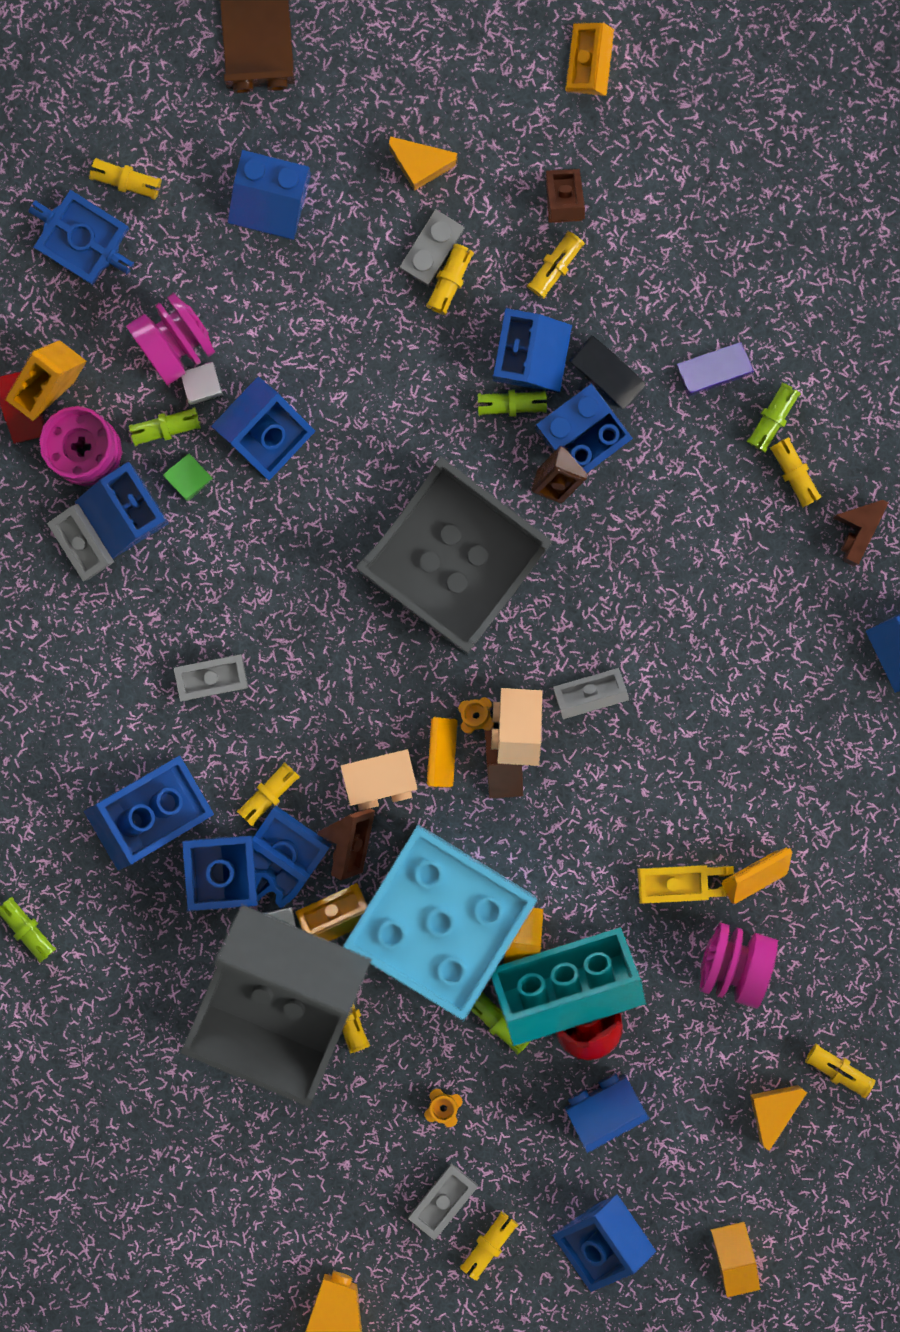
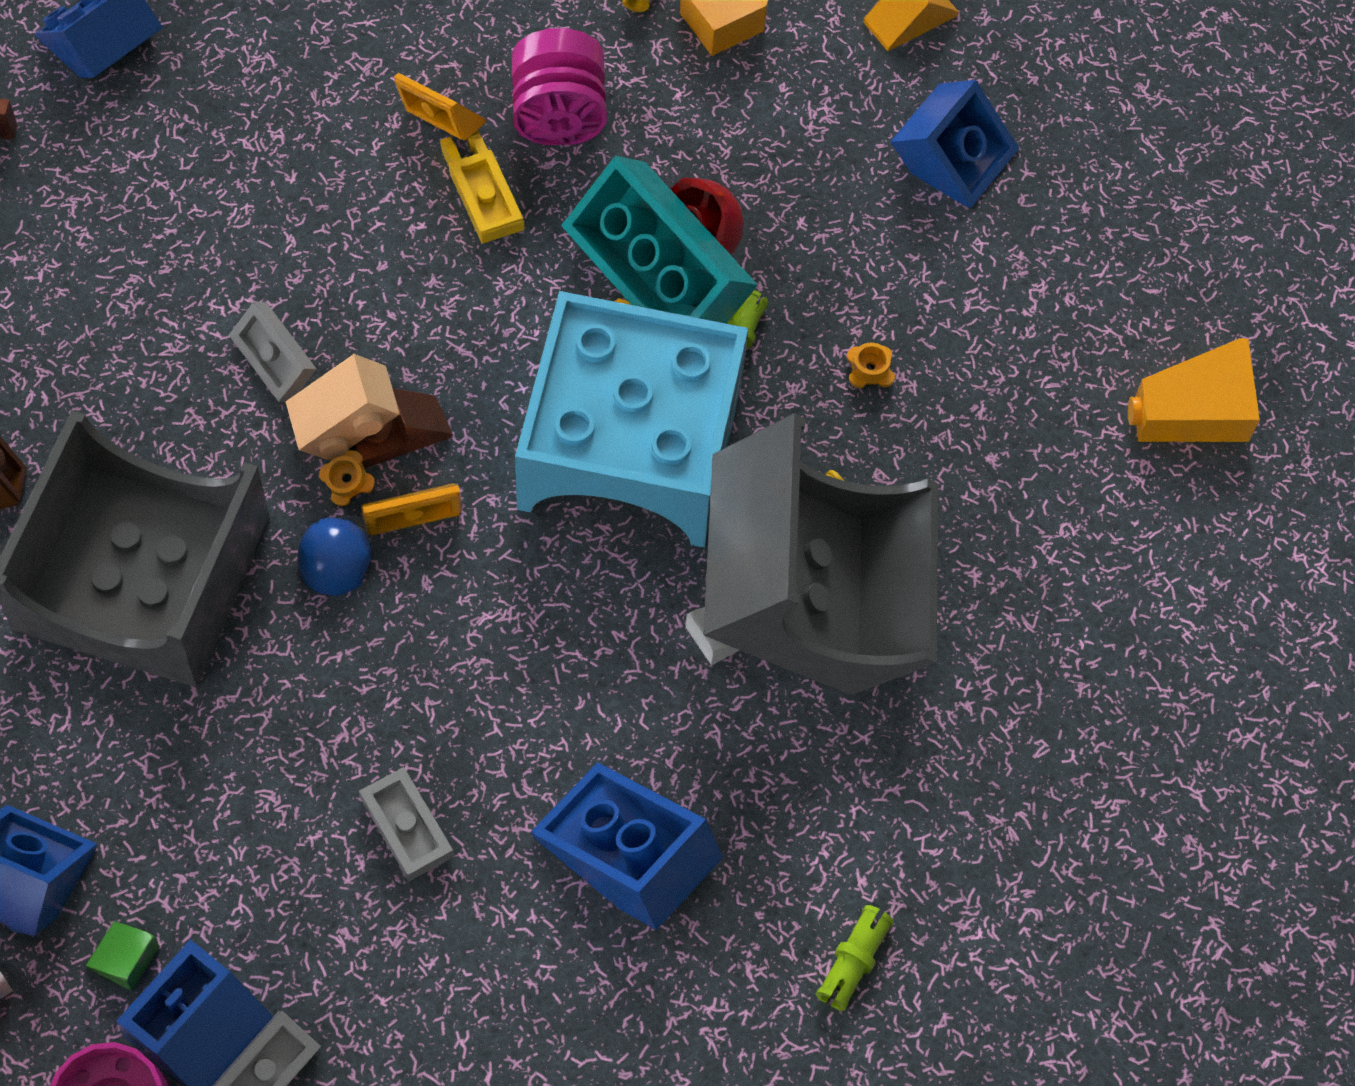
camera: 110 degrees left, 25 degrees down
lime pin [129,407,201,446] -> none
blue slope [182,836,258,911] -> none
yellow pin [237,762,300,826] -> none
blue plate [252,806,332,909] -> none
light orange slope [295,883,368,941] -> none
copper slope [317,808,375,881] -> none
light nougat brick [341,749,418,811] -> none
light grey plate [408,1163,478,1241] -> none
yellow pin [460,1211,519,1281] -> none
blue slope [565,1073,649,1153] -> none
none -> blue hair [297,517,372,596]

